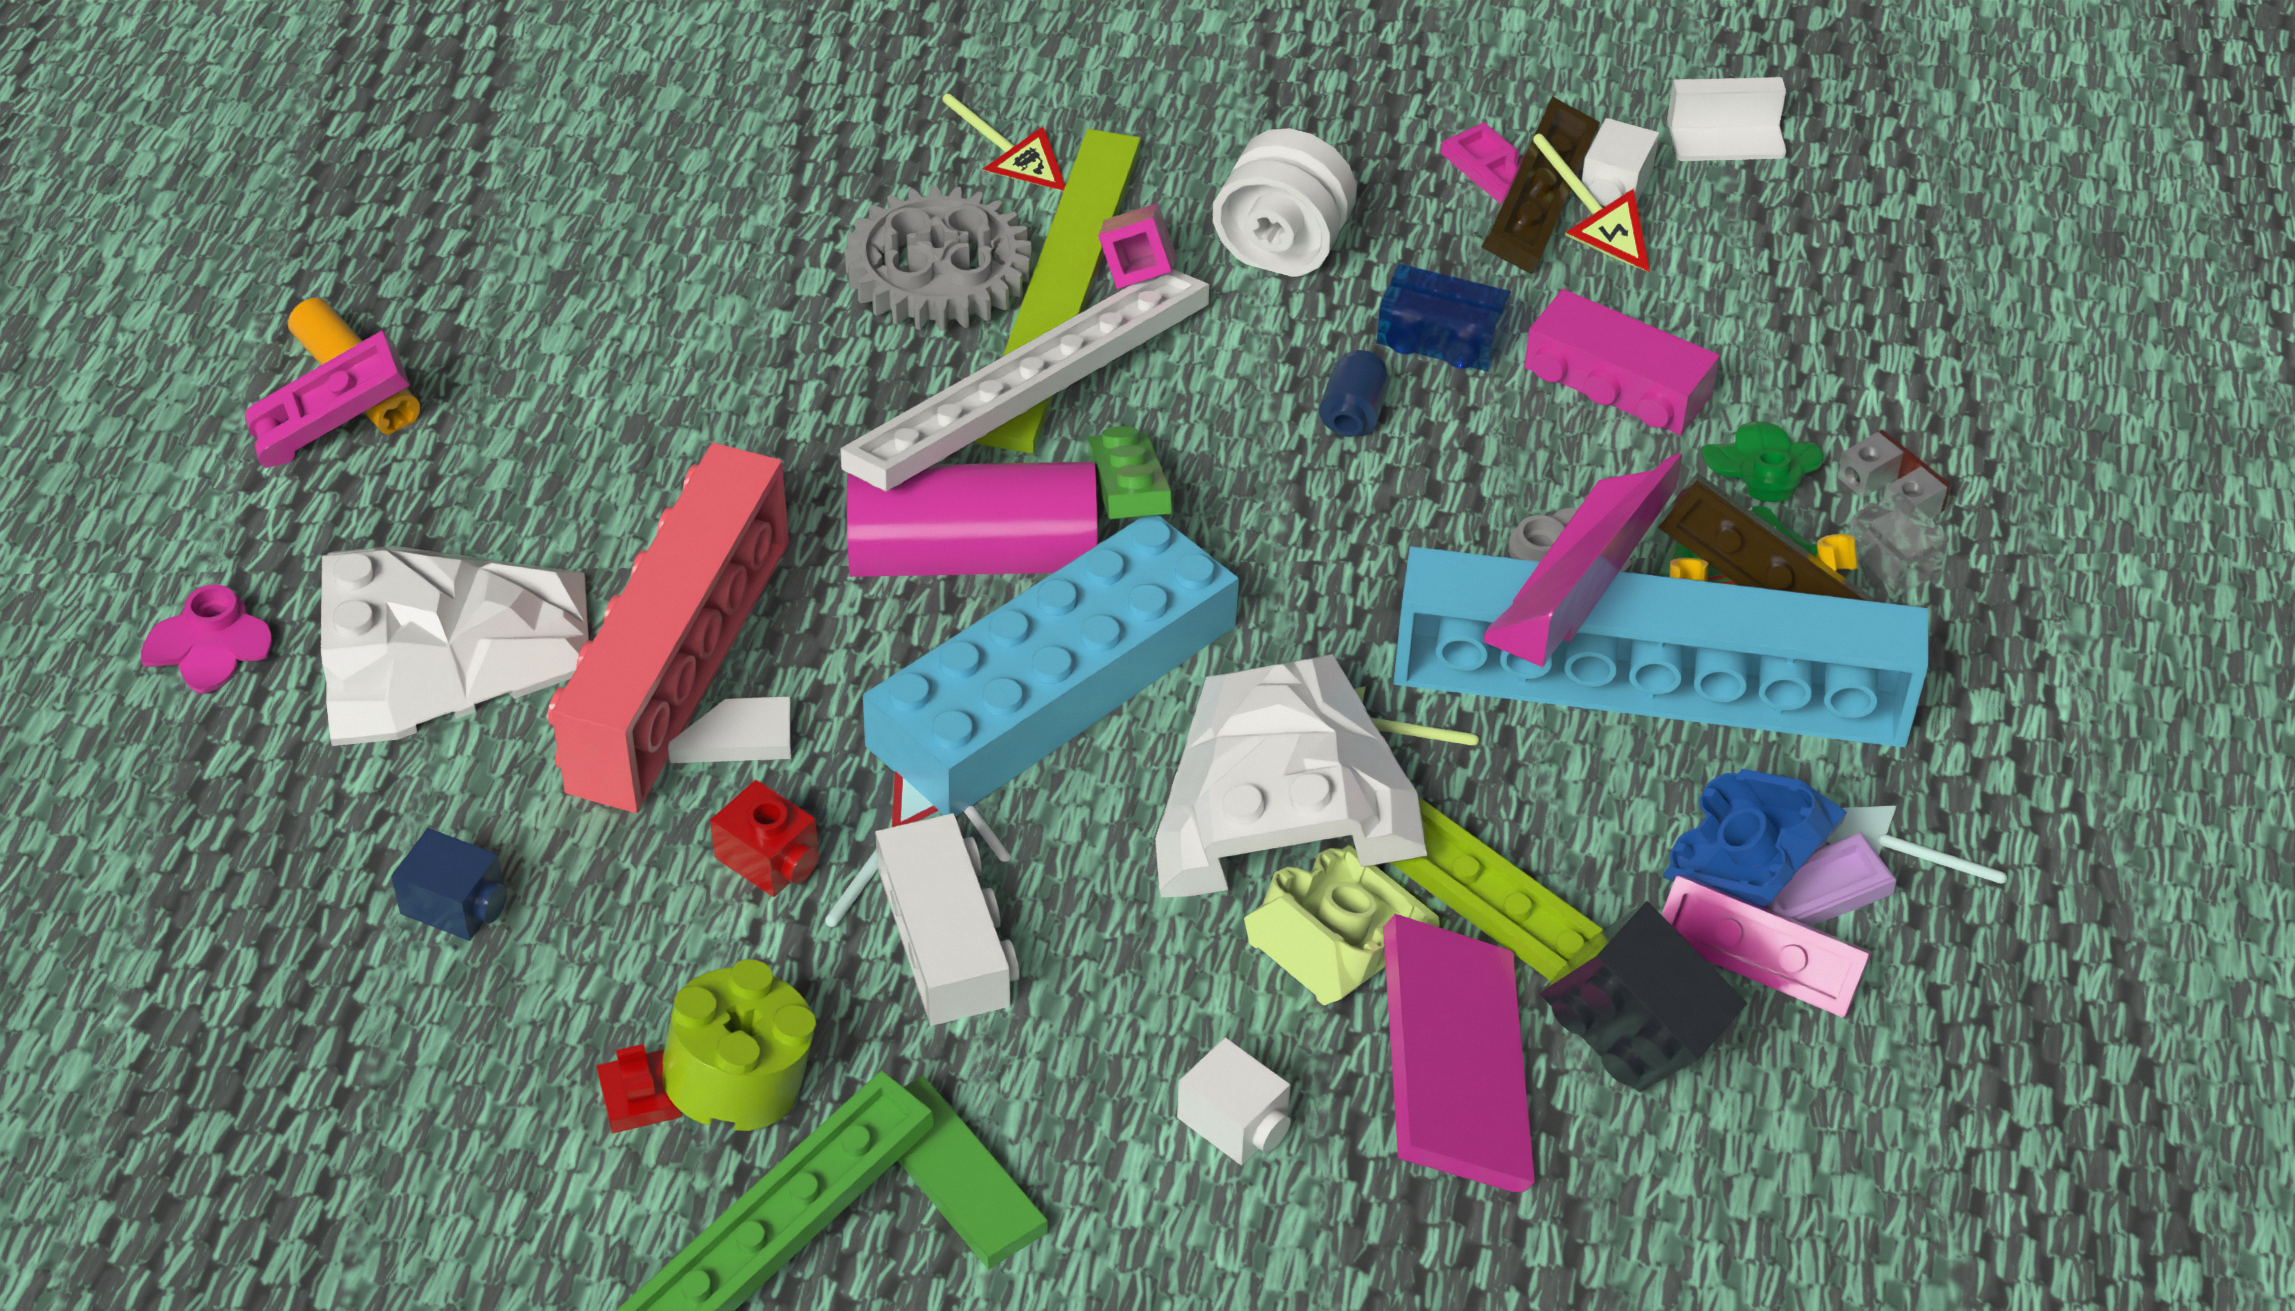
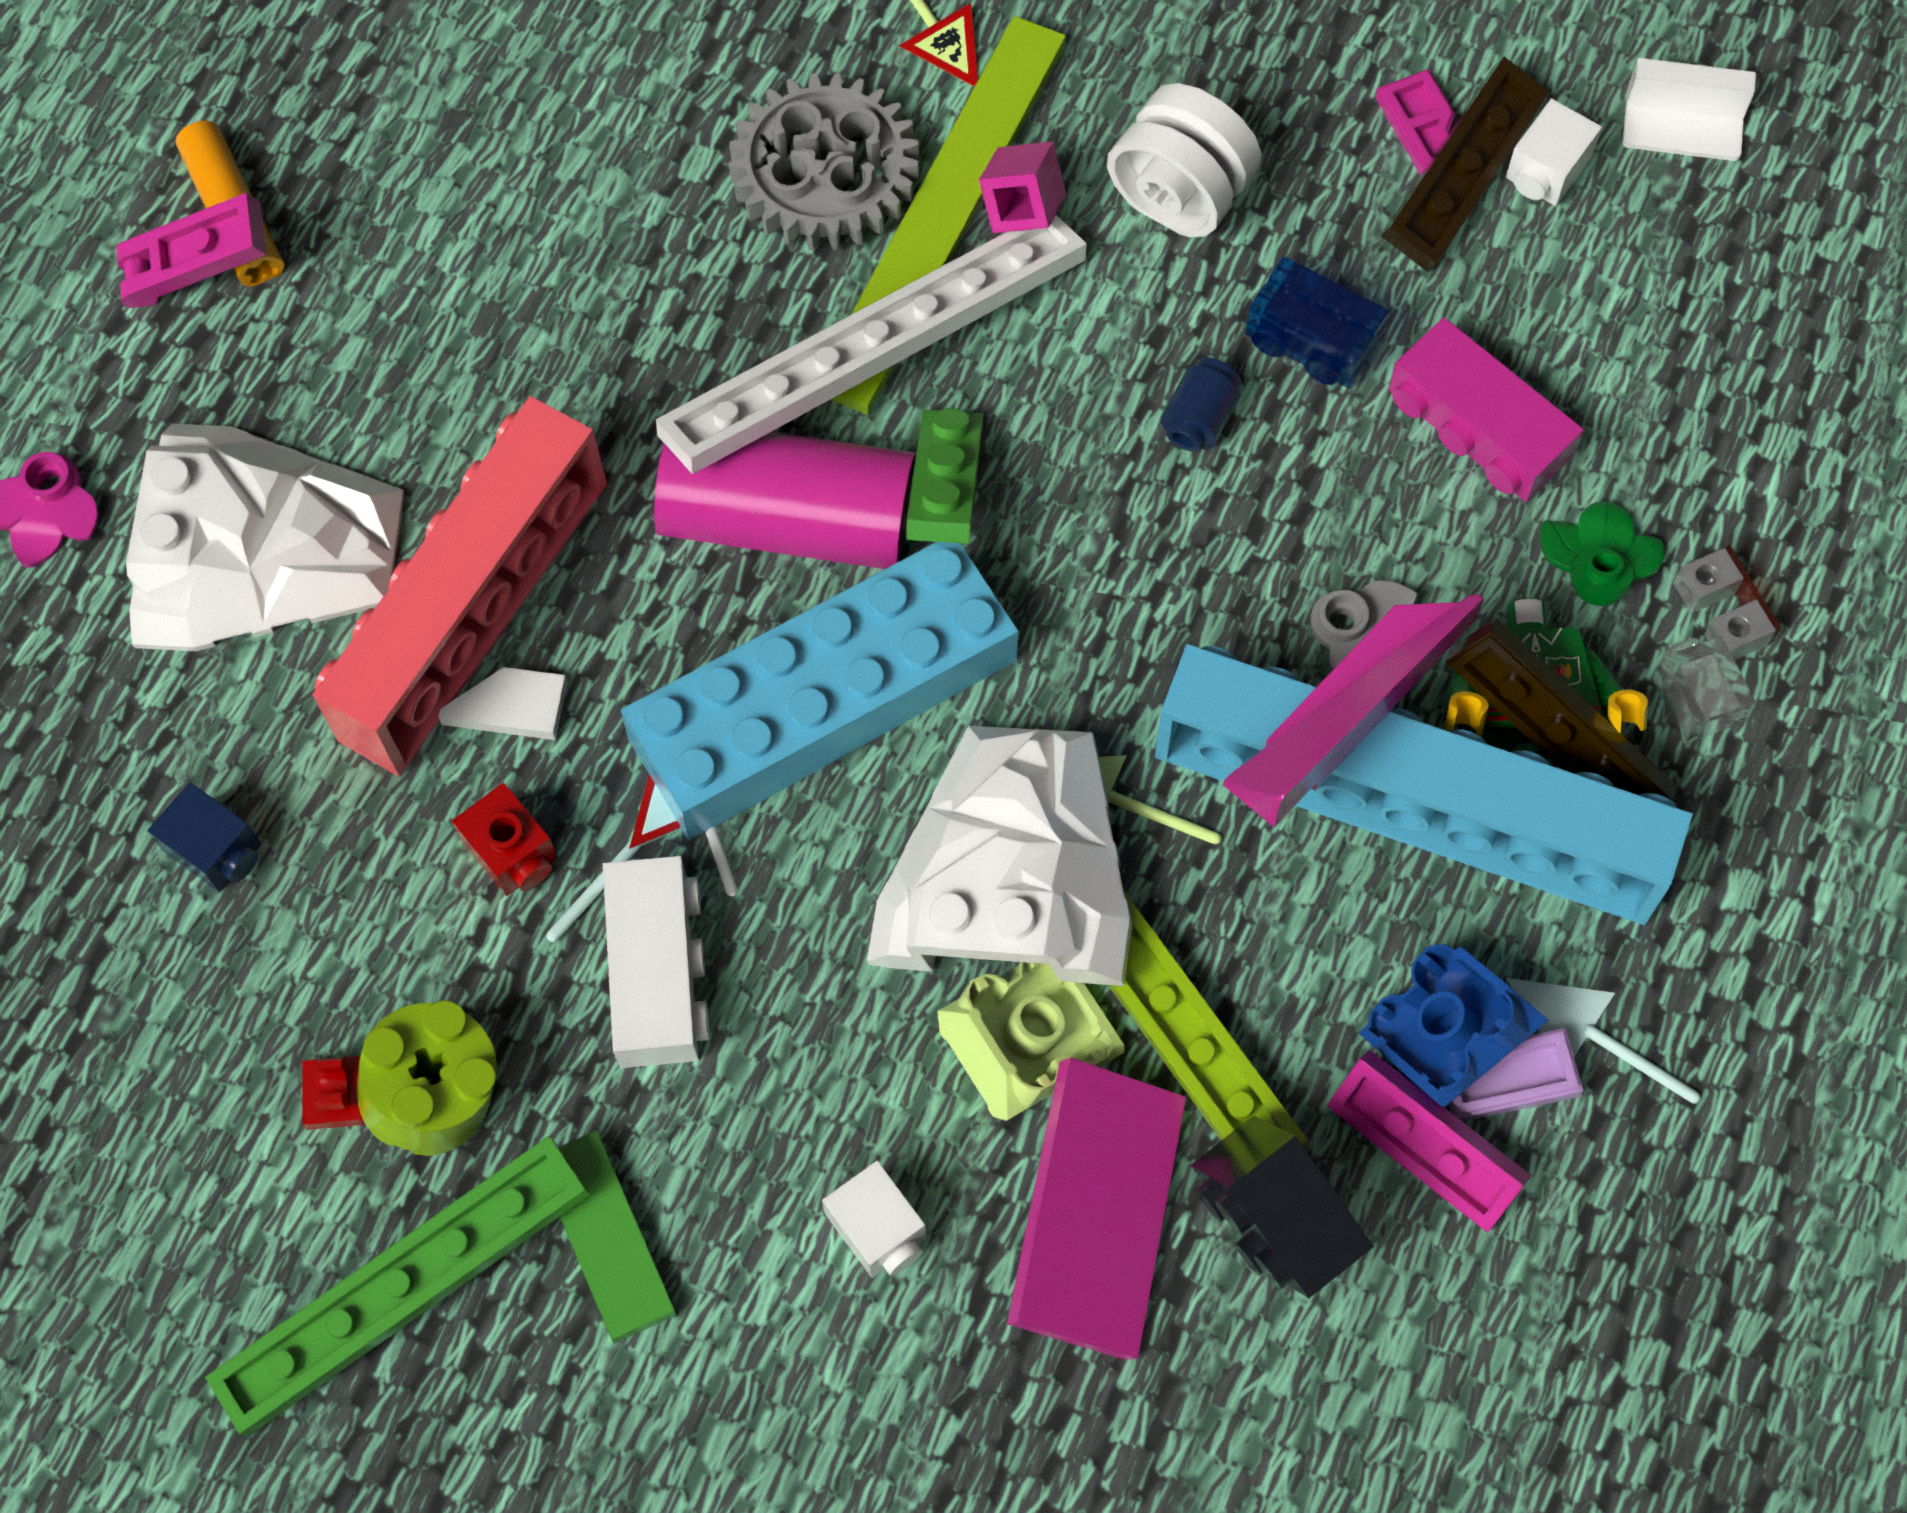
camera: 15 degrees right, 20 degrees up
piece [1533,134,1650,272] -> none

